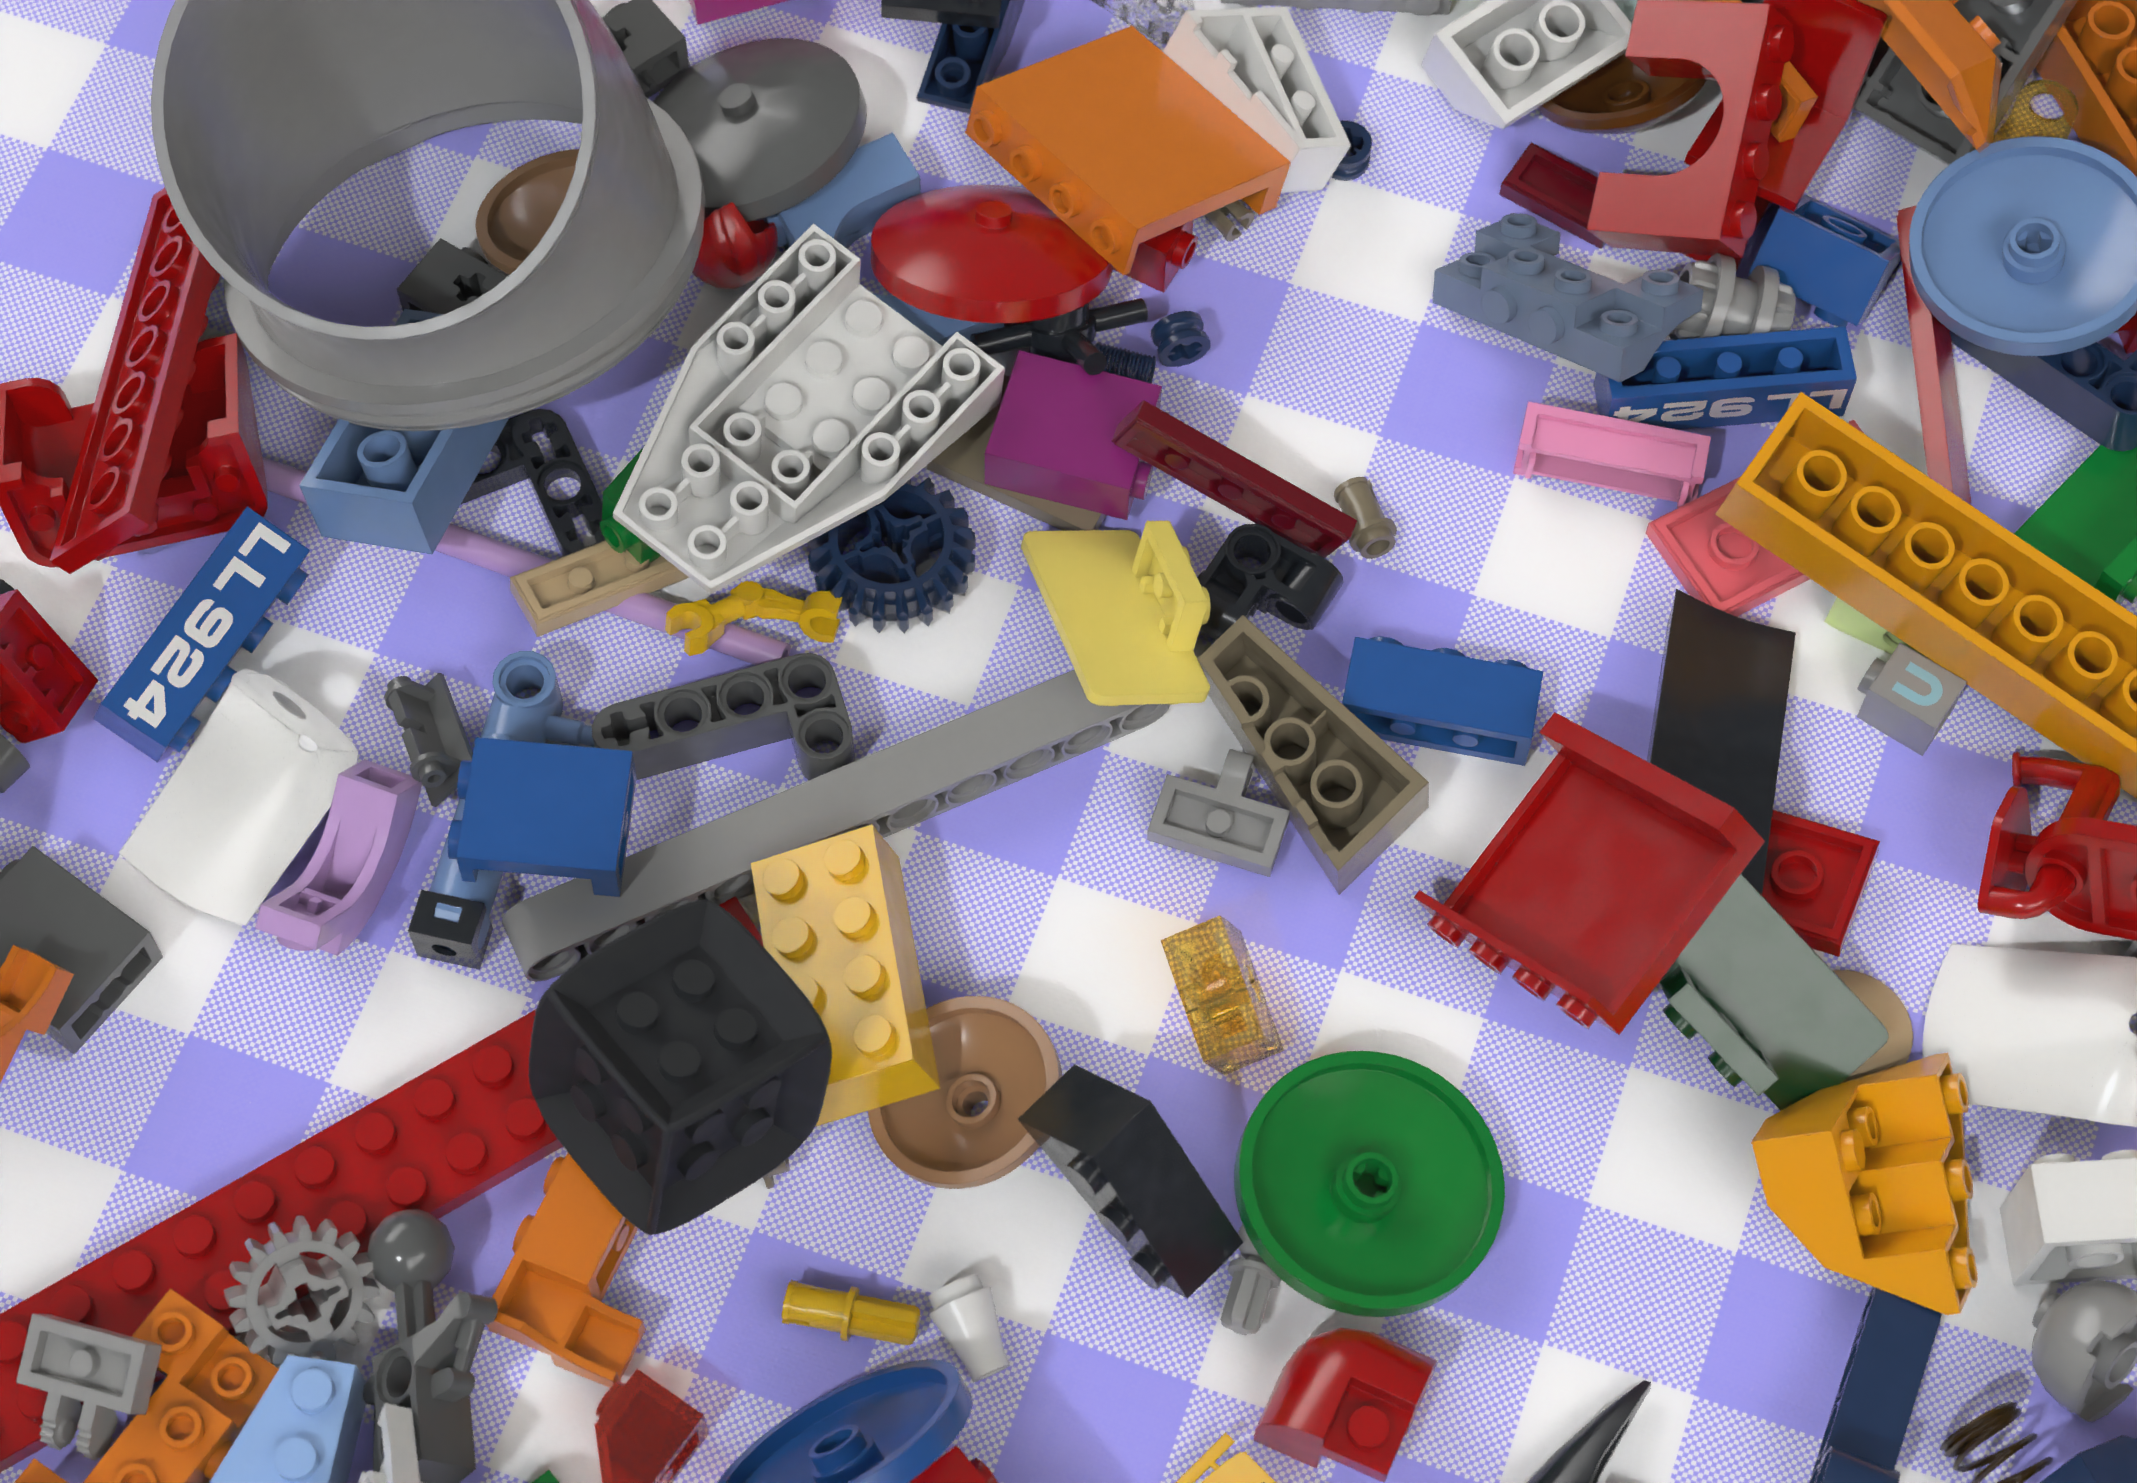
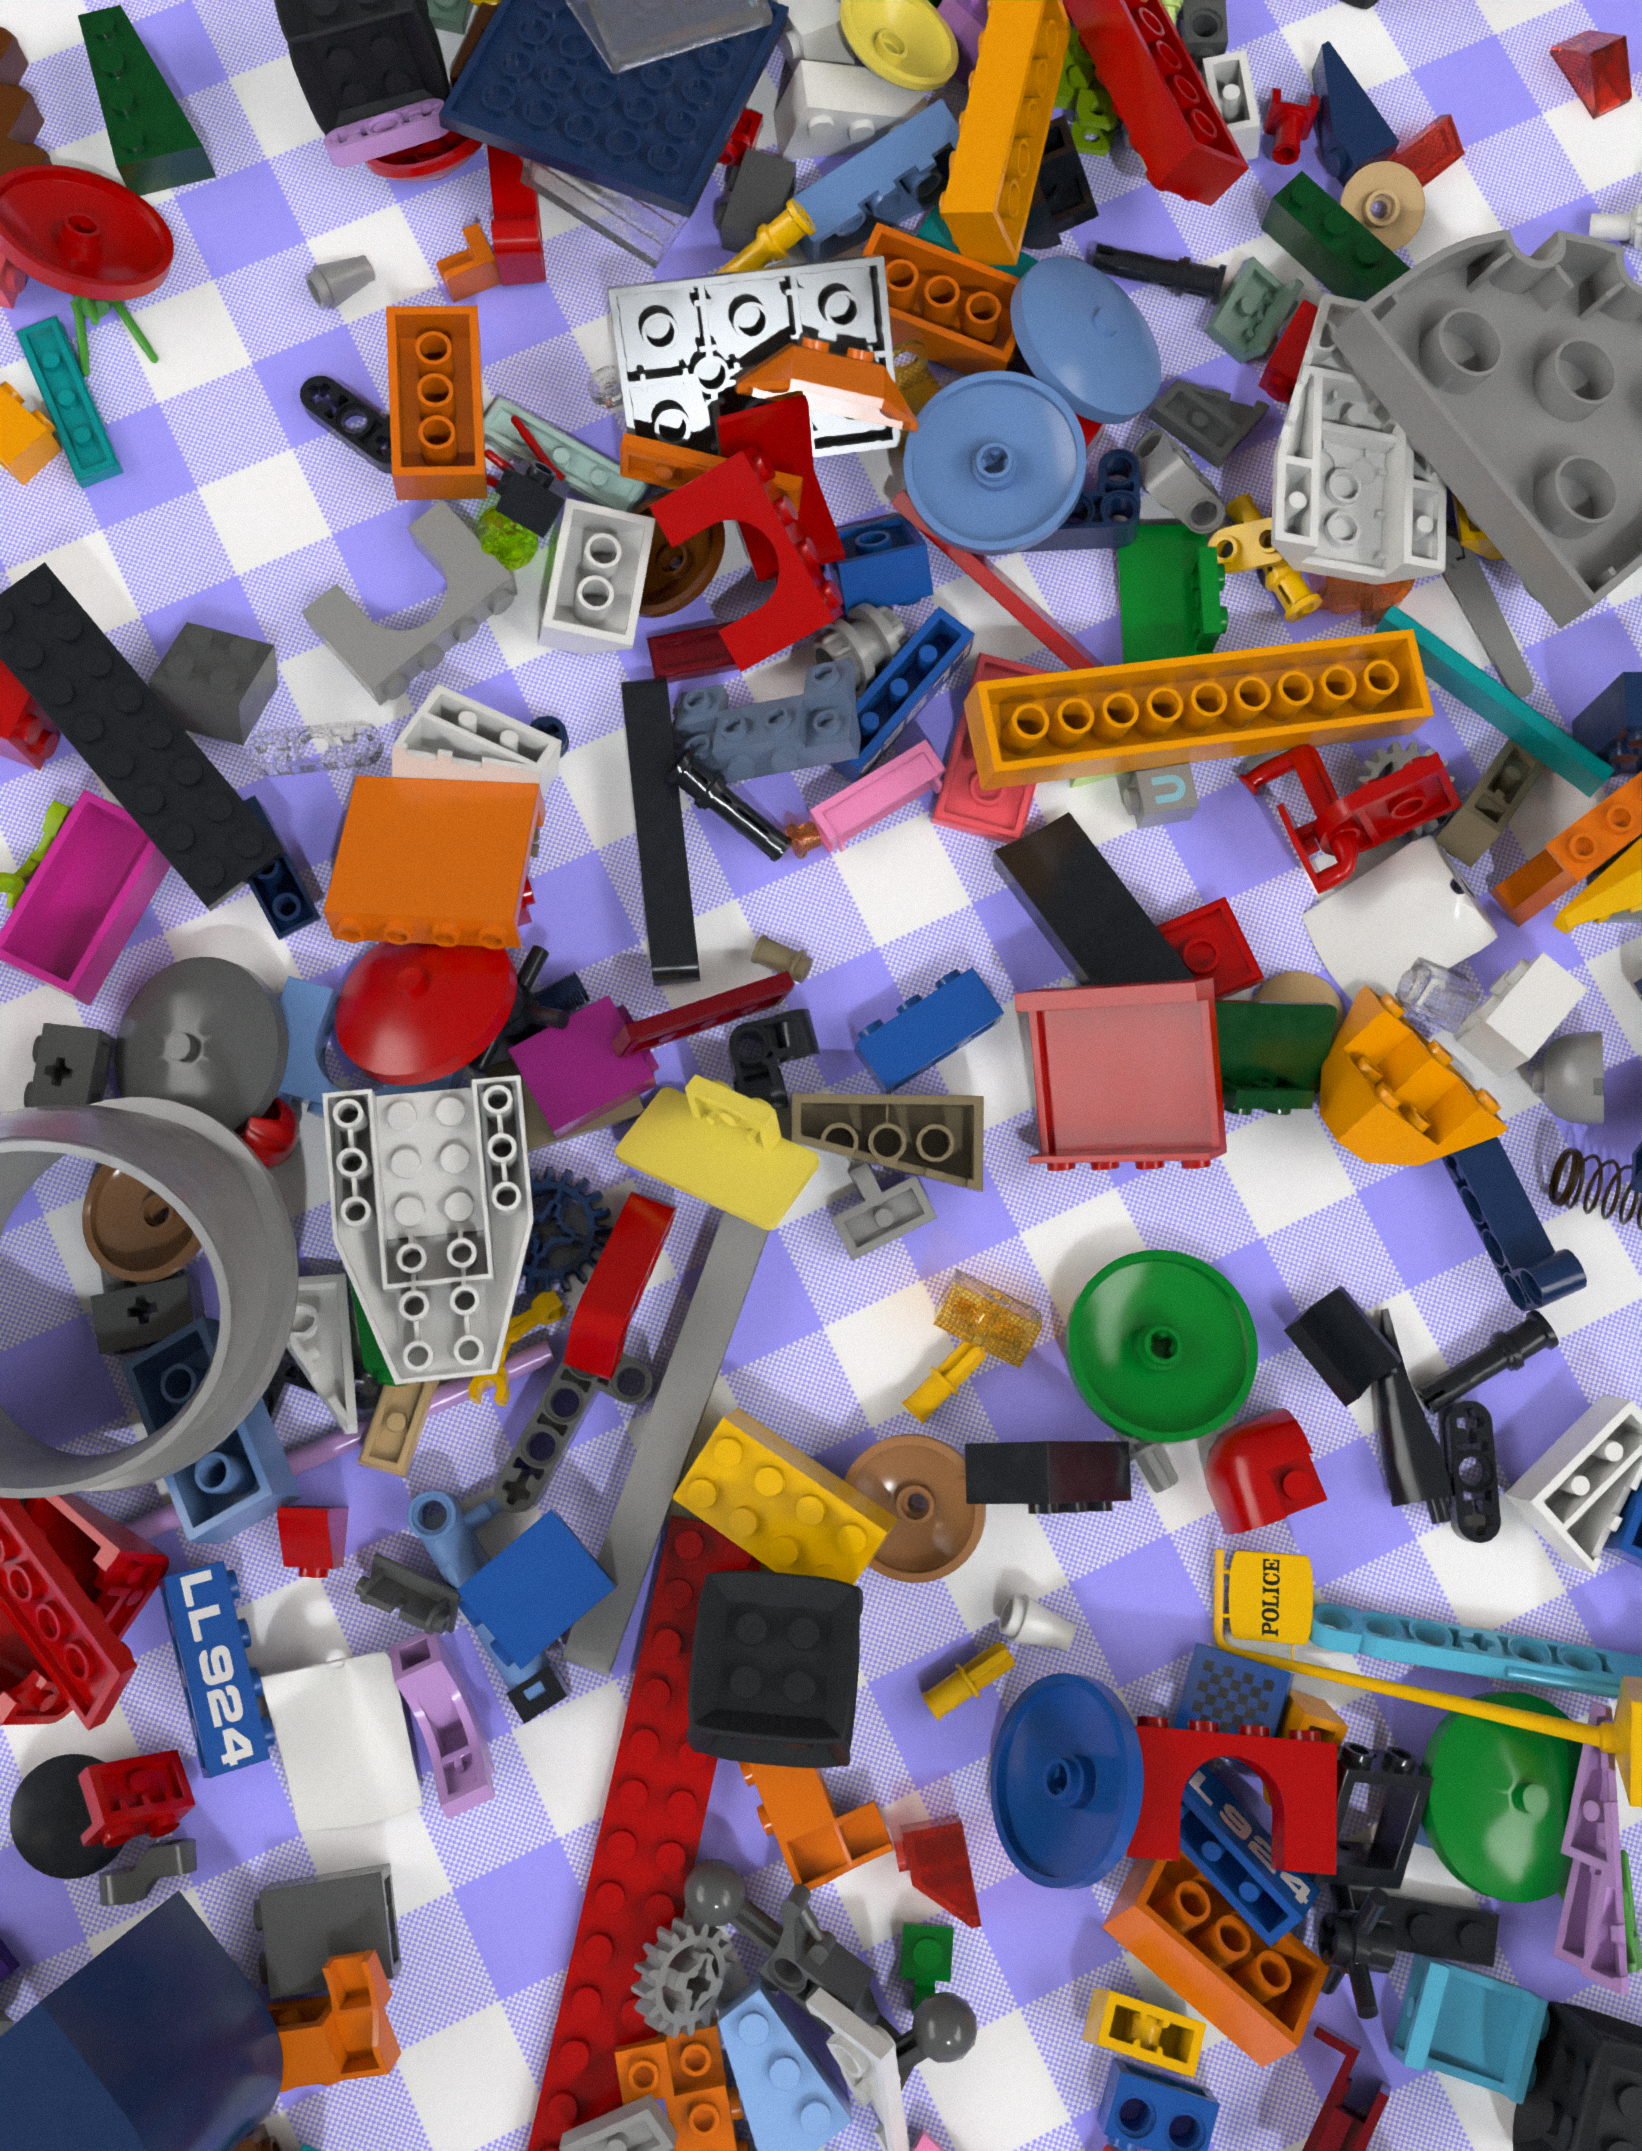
camera: 50 degrees left, 15 degrees up
dark blue bush [1150,311,1211,367] -> none
none -> red slope [277,1505,349,1578]
none -> white wing [286,1273,358,1434]
none -> red beam [563,1191,677,1381]
none -> black beam [621,677,701,987]
none -> black pin [663,747,792,862]
none -> clear orange piece [786,821,821,859]
none -> yellow axle [902,1338,986,1425]
none -> black panel [1284,1286,1401,1407]
none -> clear brick [1395,956,1481,1034]

